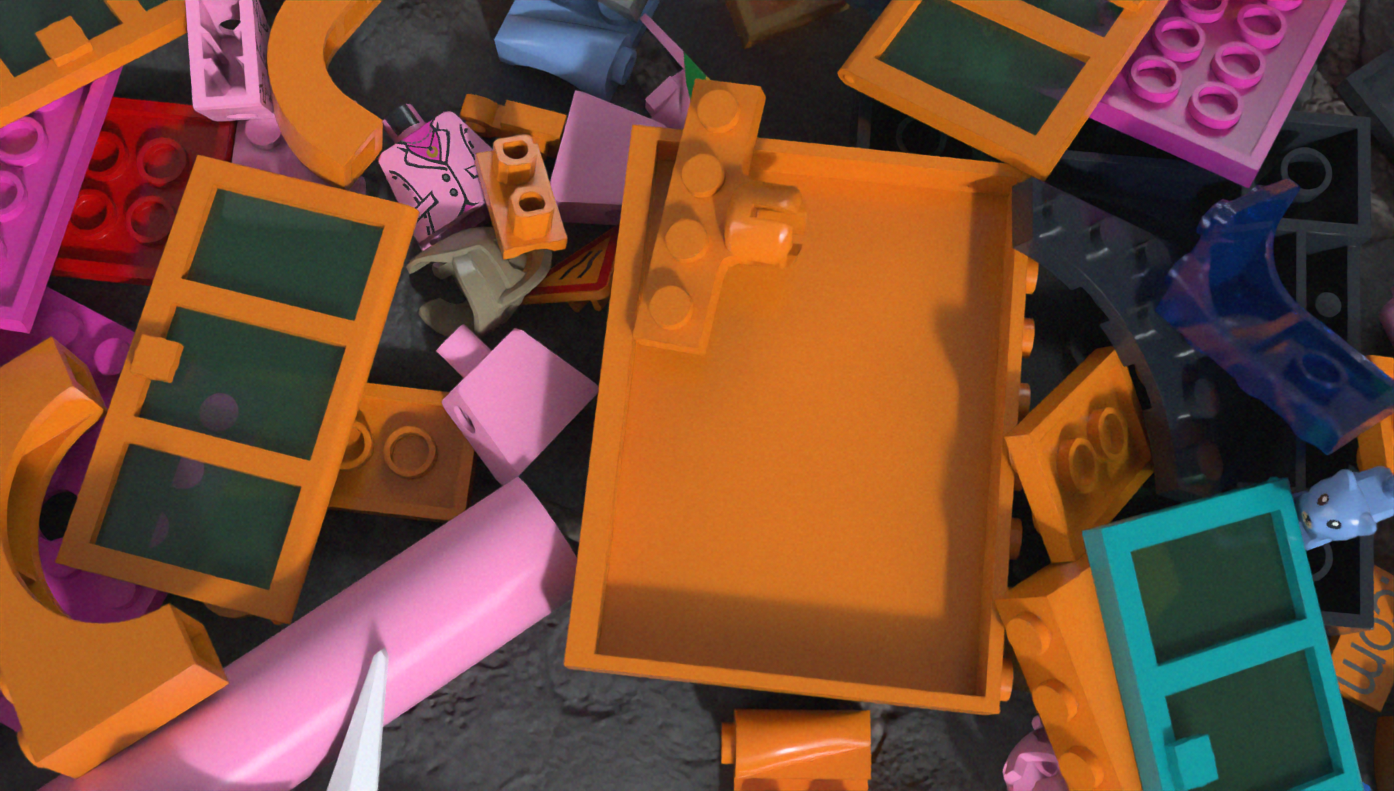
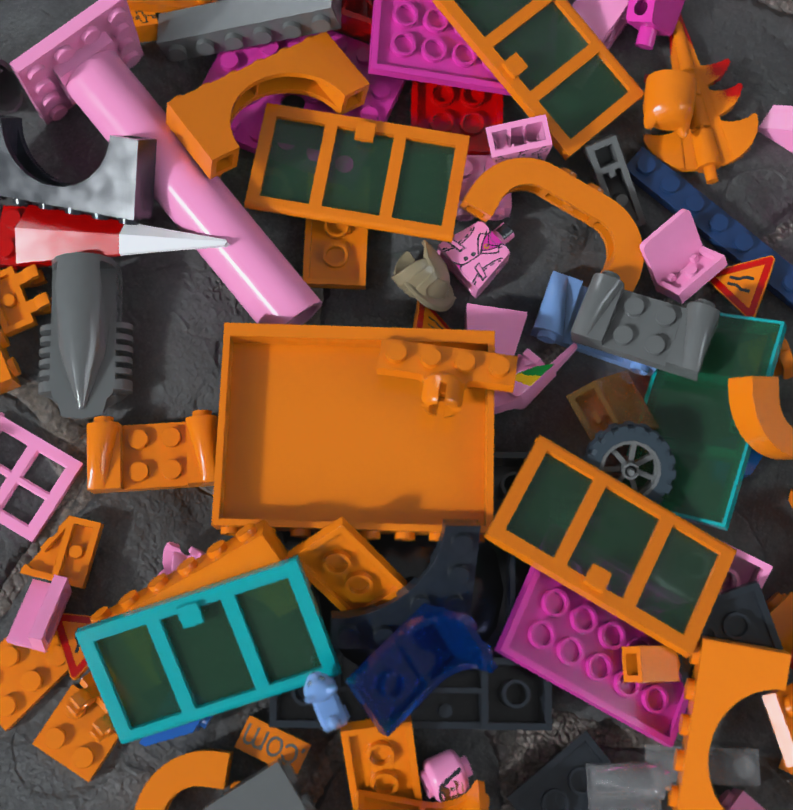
camera: 85 degrees right, 0 degrees up
bright pink torso [436,324,599,486] -> none
orange plate [459,94,567,161] -> none
orange hips [475,134,567,260] -> none

